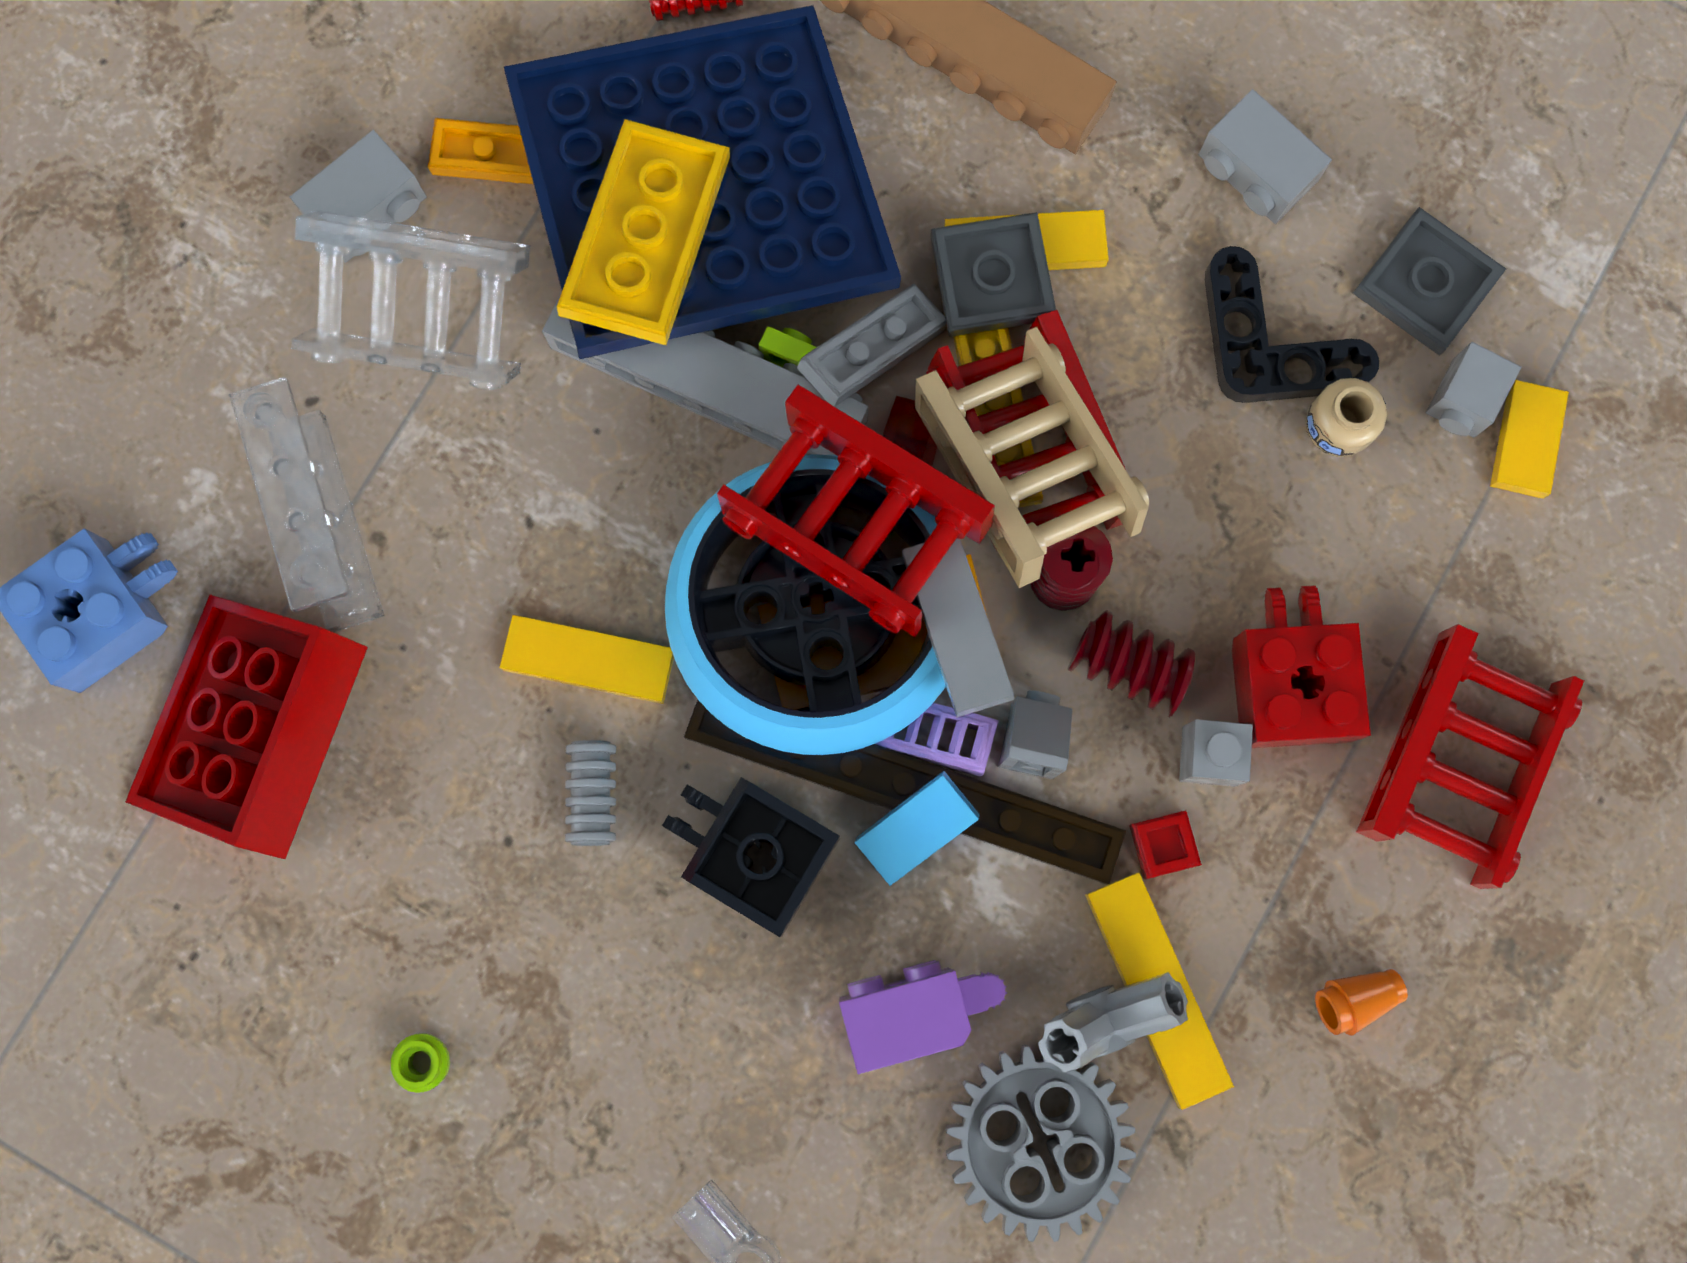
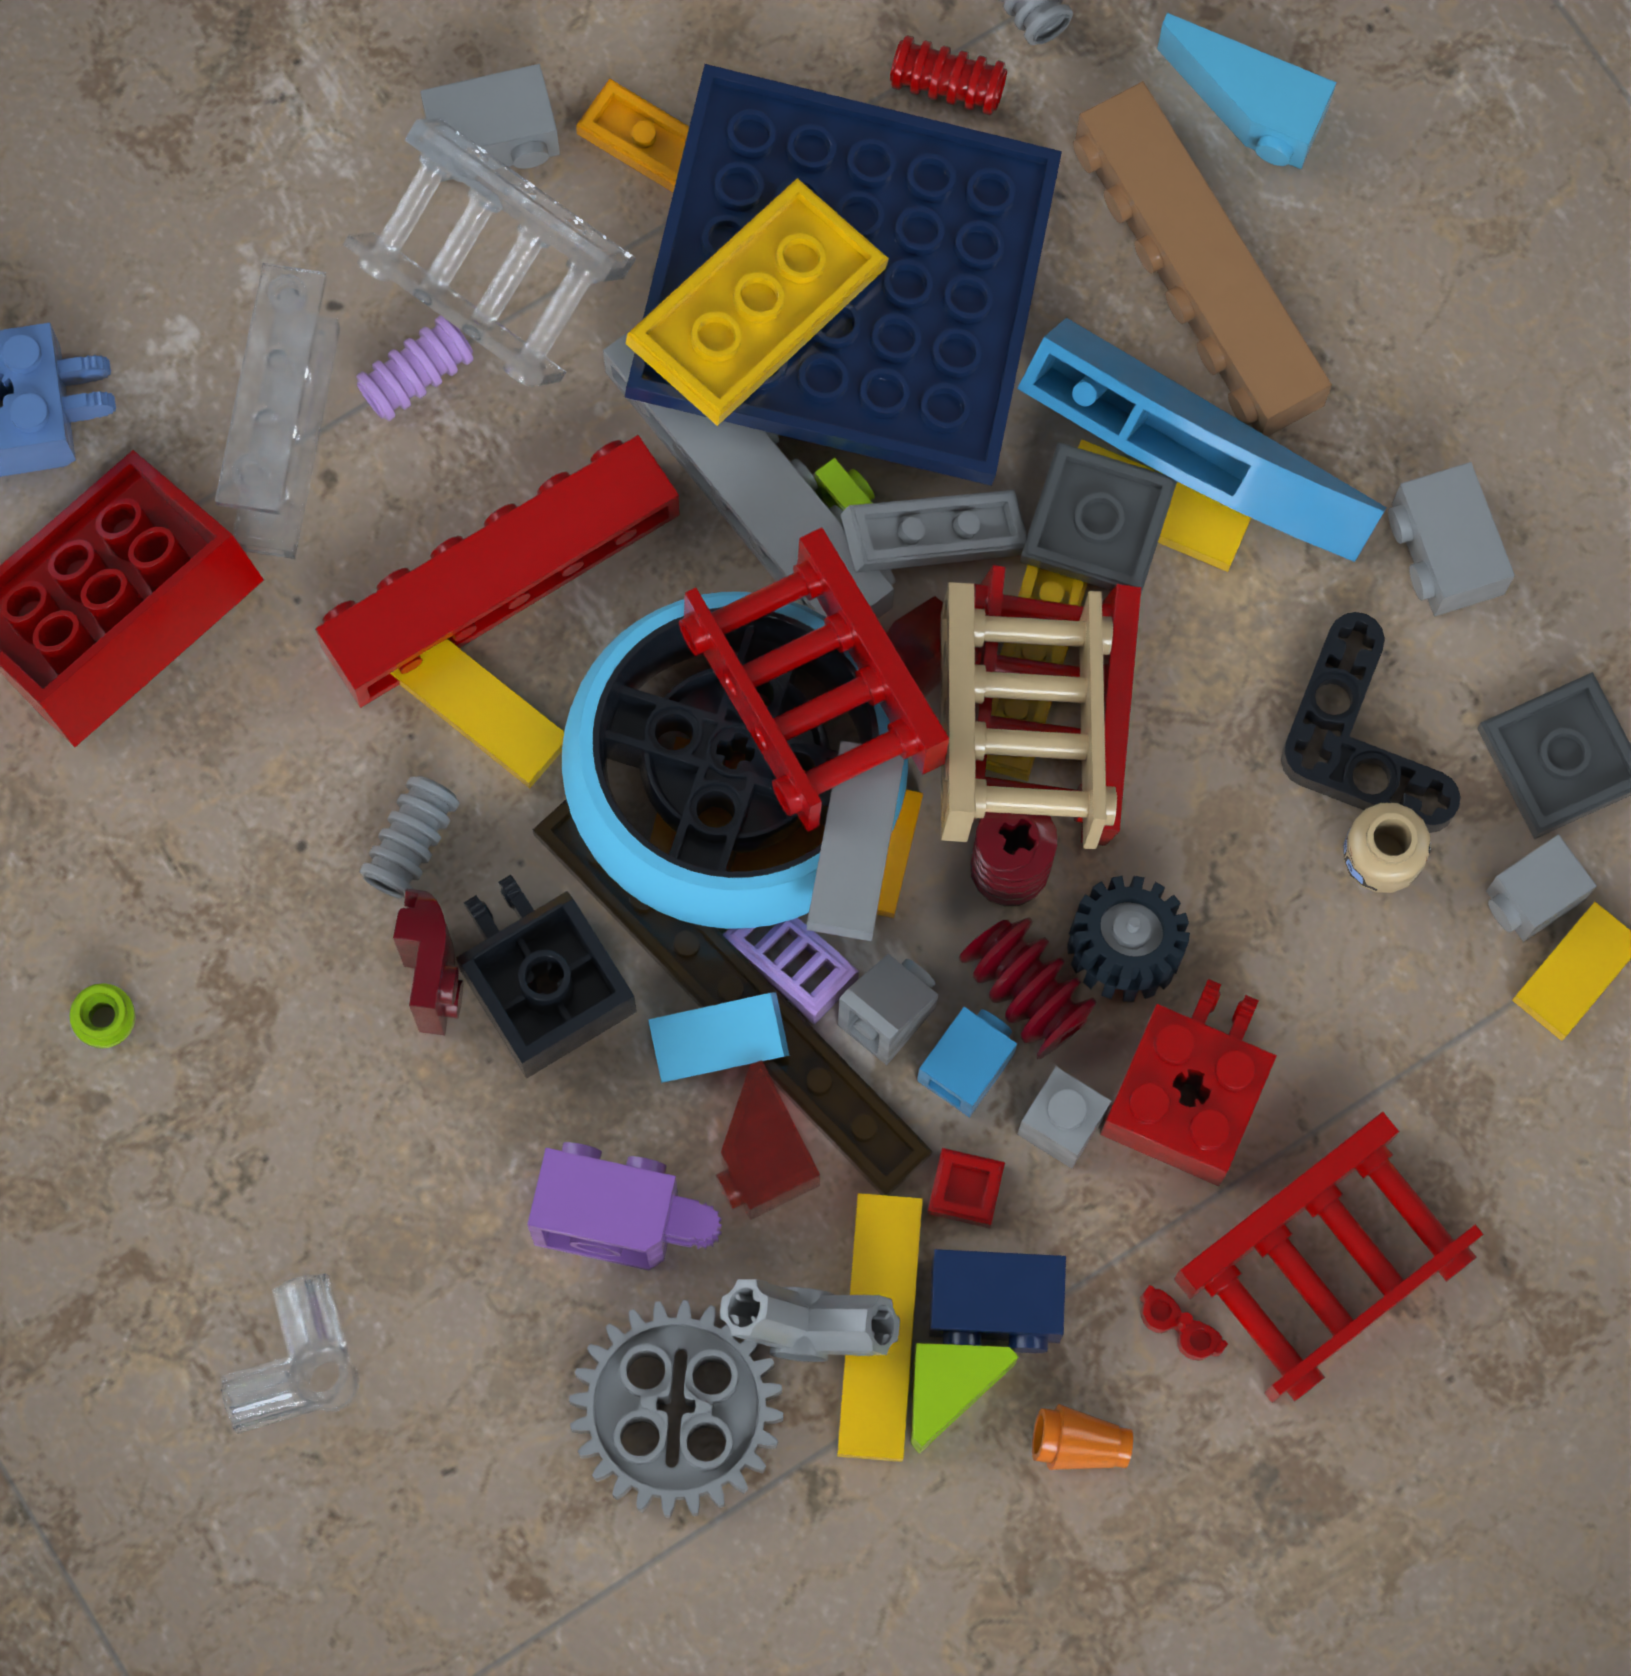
camera: 25 degrees right, 5 degrees down
none -> red brick [315,435,680,708]
none -> lavender piece [357,315,473,421]
none -> dark red slope [393,888,464,1036]
none -> clear red slope [715,1060,820,1220]
none -> lime slope [911,1343,1019,1454]
none -> dark azure brick [917,1007,1017,1118]
none -> dark blue brick [929,1249,1066,1353]
none -> dark azure slope [1017,318,1387,562]
none -> black wheel [1067,876,1190,1002]
none -> red piece [1140,1285,1228,1361]

